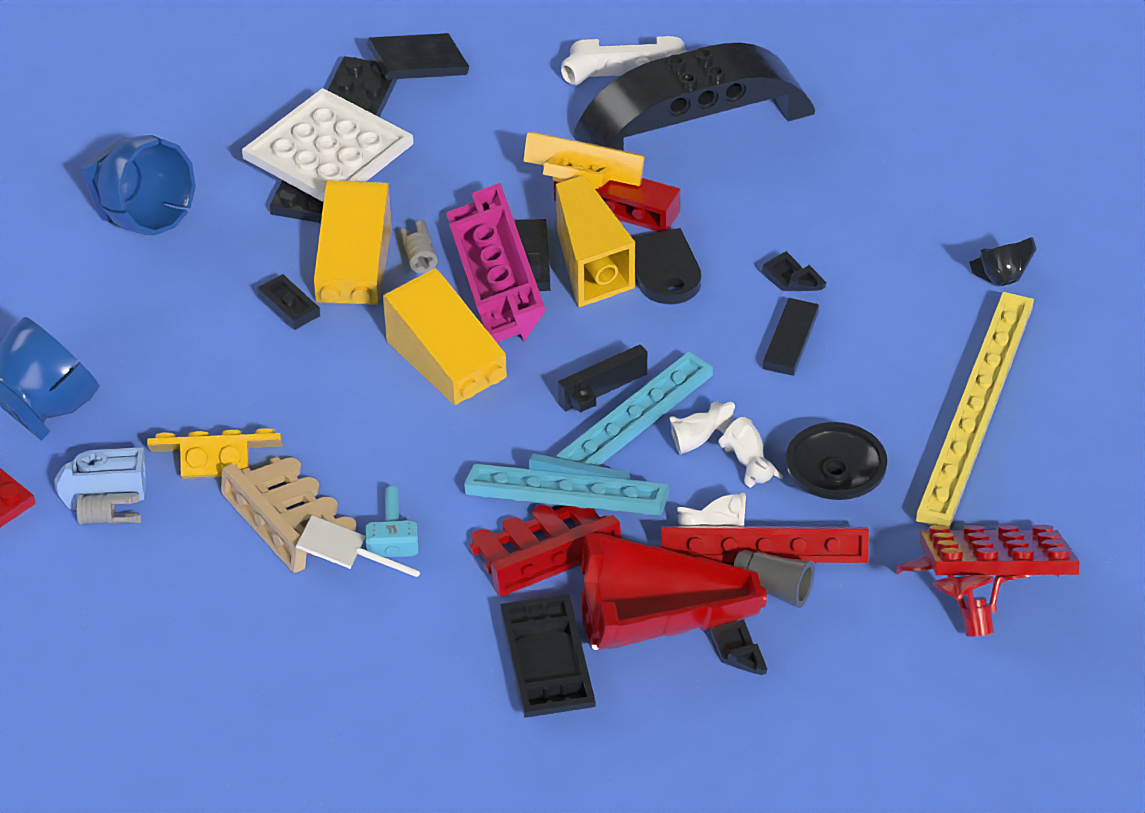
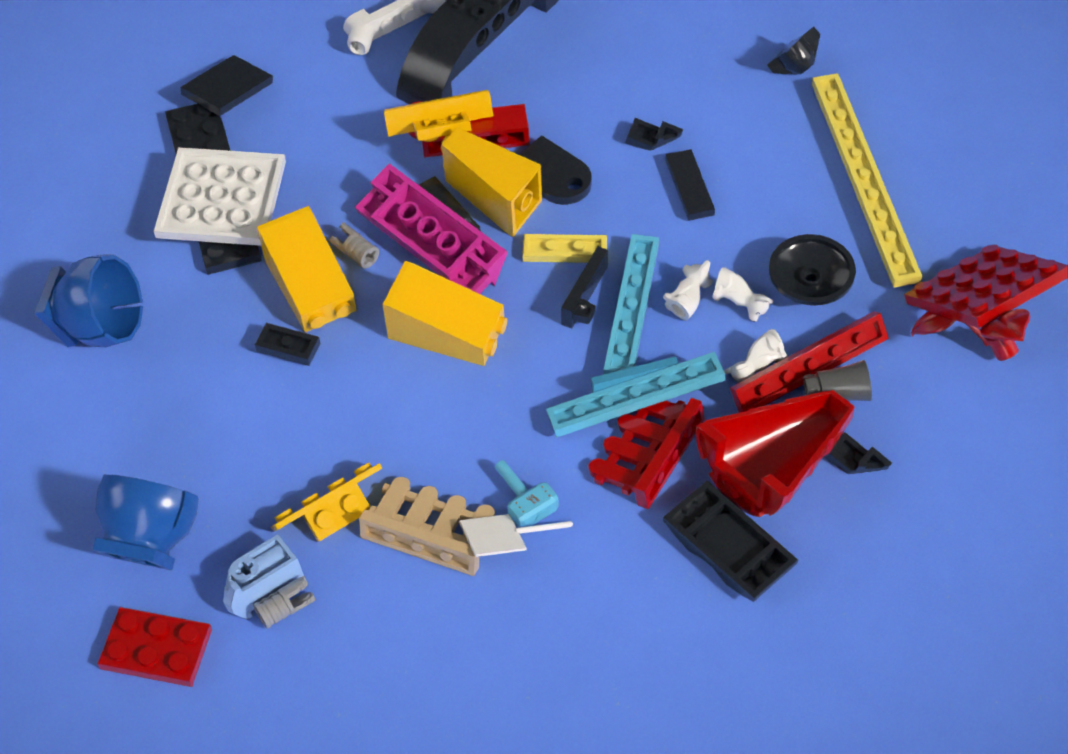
camera: 30 degrees left, 10 degrees up
none -> light yellow tile [523,234,607,263]

